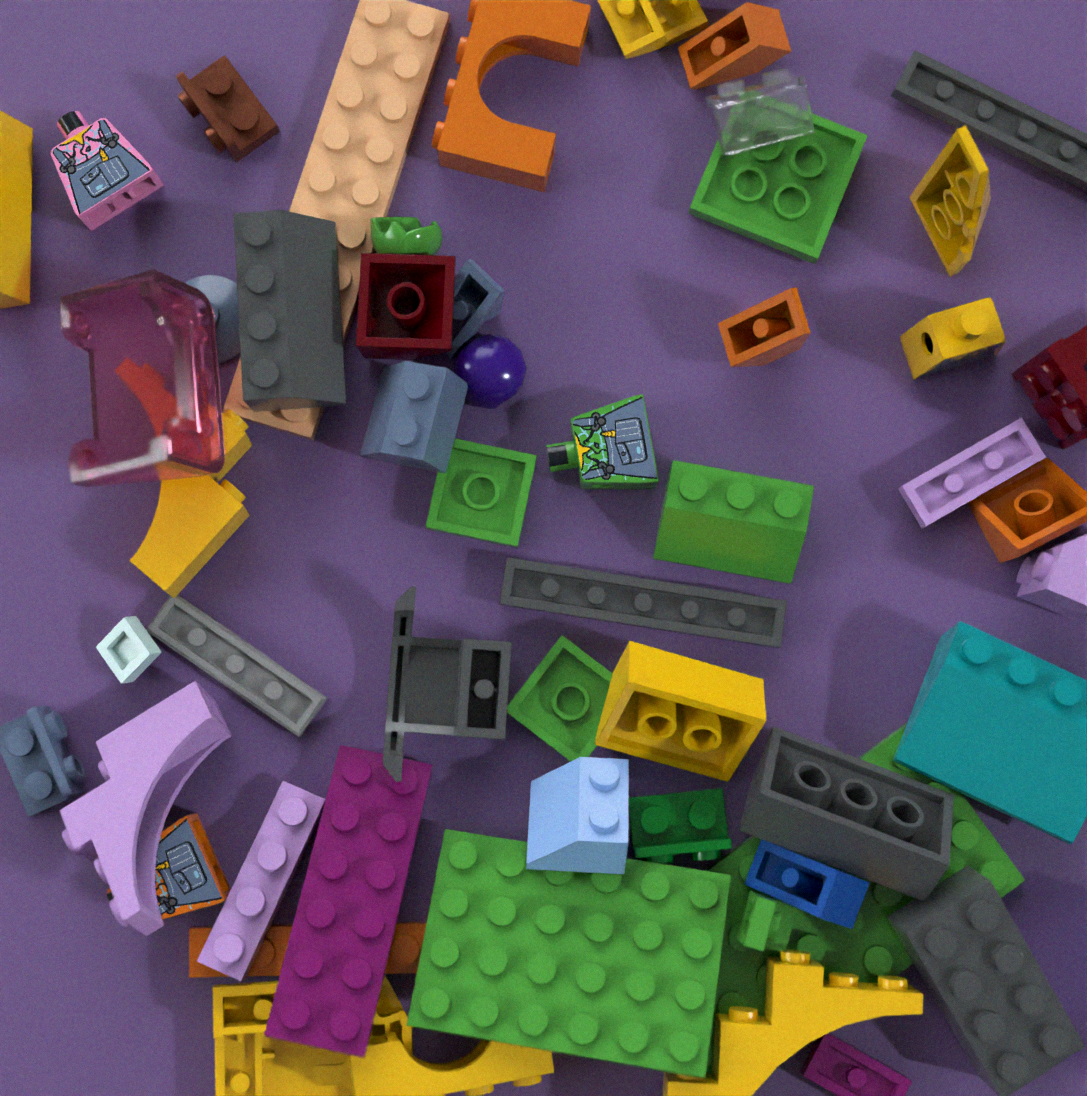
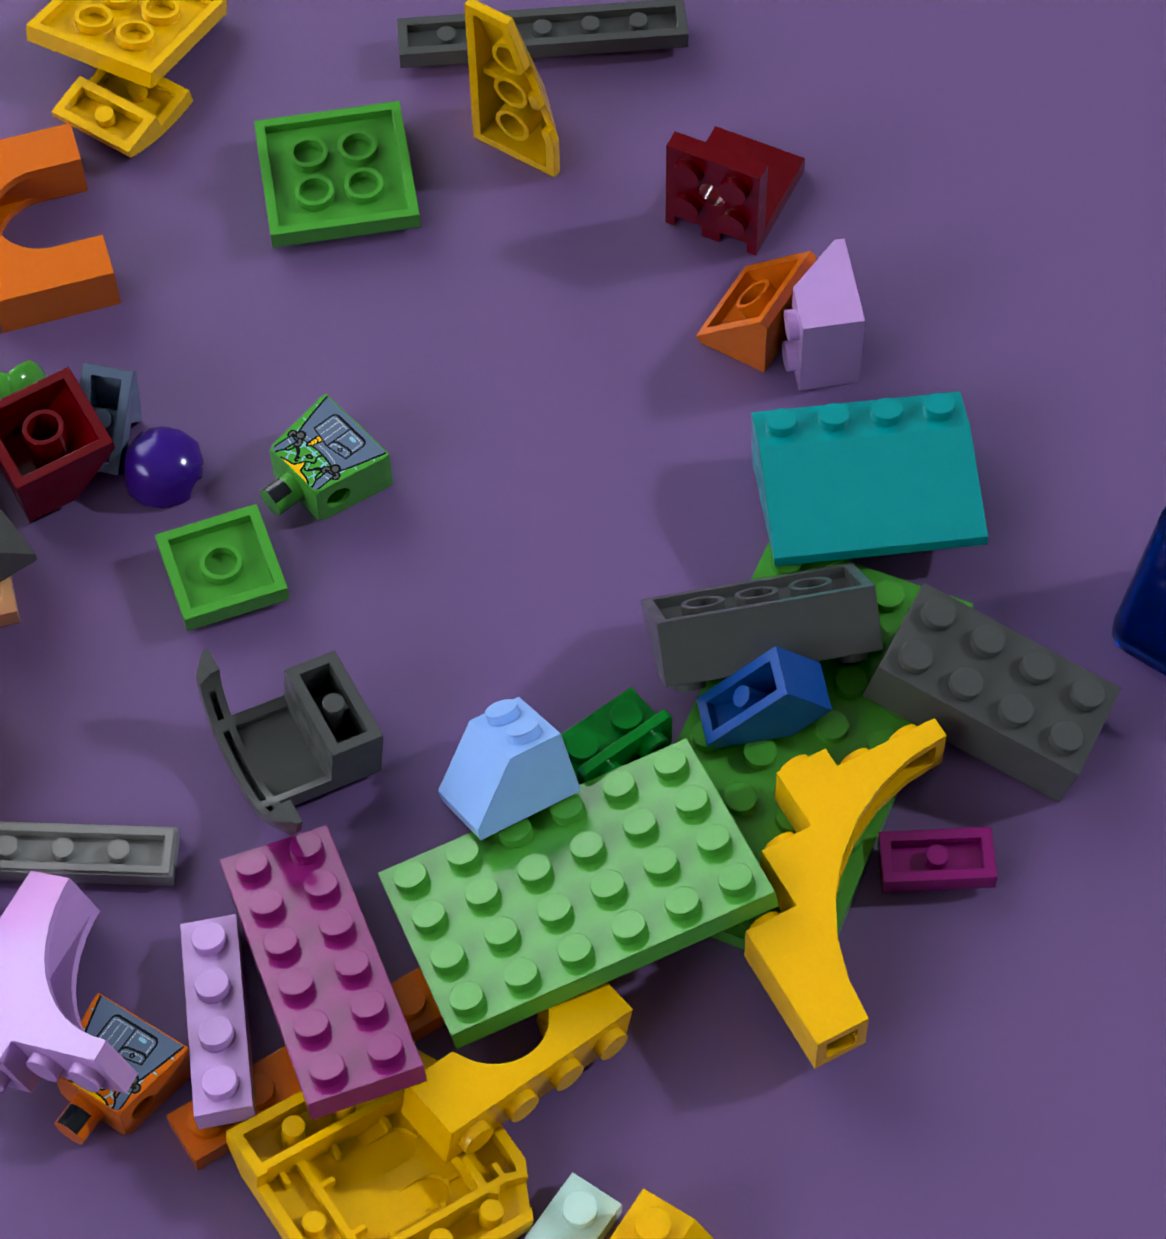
camera: 30 degrees left, 25 degrees down
sand blue slope [360,361,468,474] -> none
dark grey plate [500,557,787,648] -> none
bright green plate [507,635,612,762] -> none
yellow slope [595,640,766,782] -> none
bright green slope [653,460,814,584] -> none
orange slope [678,2,792,90] -> none
clear bracket [706,68,815,156] -> none
orange slope [718,288,811,367] -> none
bright green bracket [737,891,797,952] -> none
lavender plate [898,417,1046,528] -> none
yellow torso [899,297,1006,380] -> none

